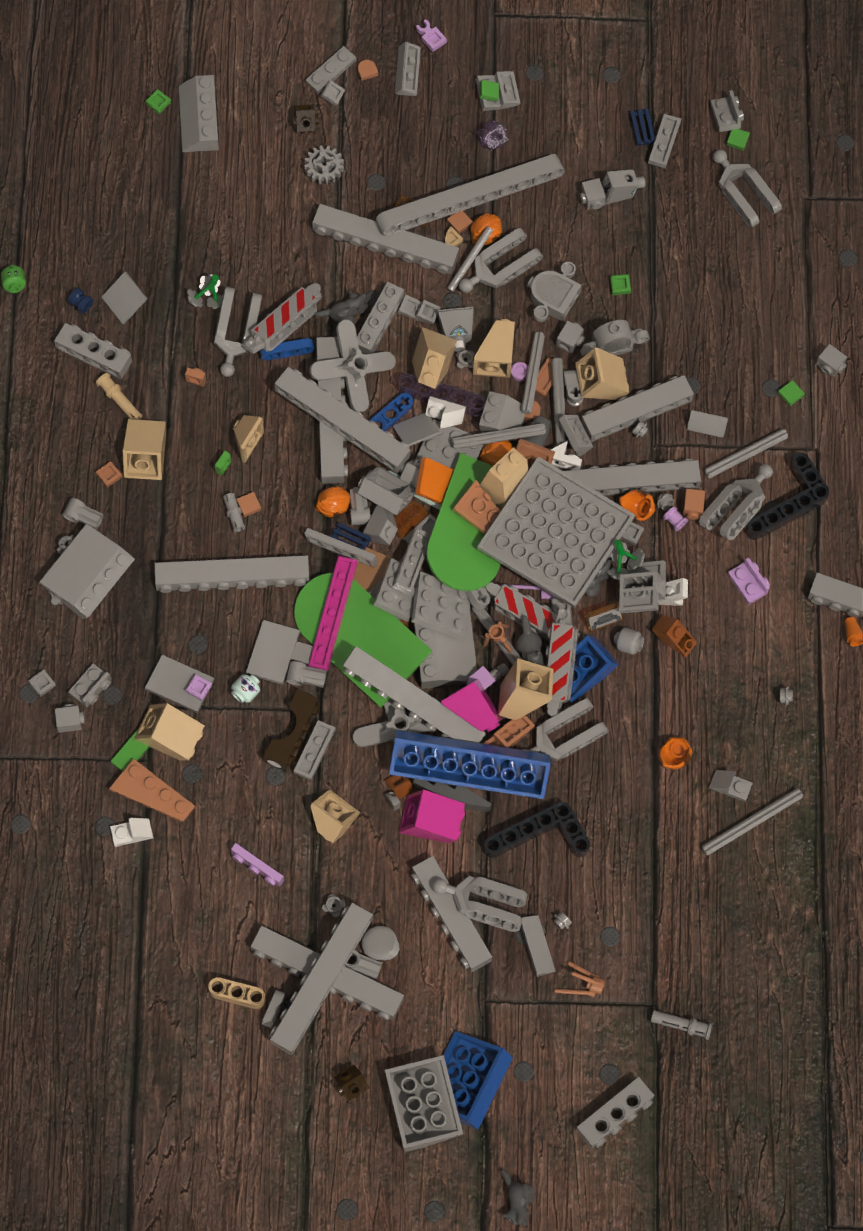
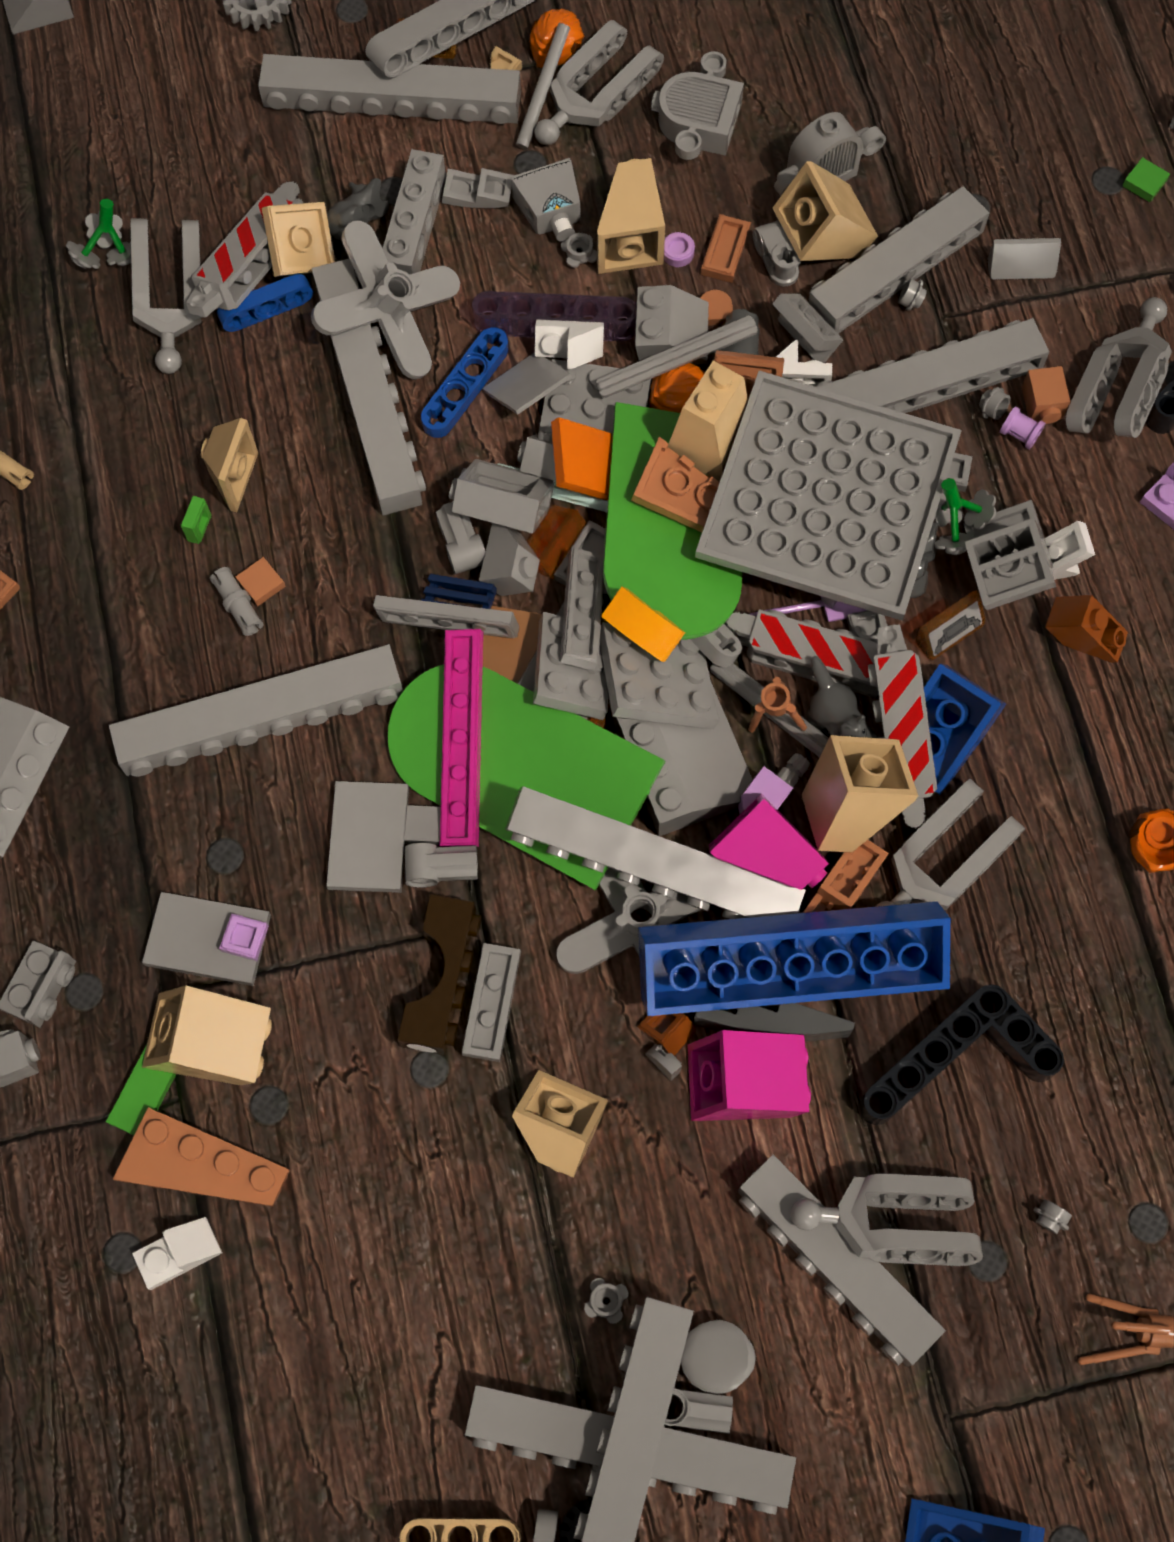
camera: 10 degrees left, 0 degrees up
tan slope [123,419,166,480] -> none
nougat plate [185,368,206,387] -> none
light aqua head [231,674,260,703] -> none
lavender plate [231,843,284,887] -> none
light grey brick [275,367,411,473] -> none
orange hair [315,486,351,517] -> none
tan slope [412,327,457,389] -> none
nougat tile [447,211,473,234] -> none
light grey axle [521,332,545,414] -> none
light grey slope [521,915,556,977] -> none
light grey axle [552,358,566,447] -> none
light grey brick [556,321,585,354] -> none
bright green tile [610,274,631,295] -> none
light grey head [614,627,644,655] -> none
orange hair [619,489,655,521] -> none
light grey axle [704,429,788,478] -> none
none -> tan tile [261,202,335,277]
none -> light orange slope [601,586,686,662]

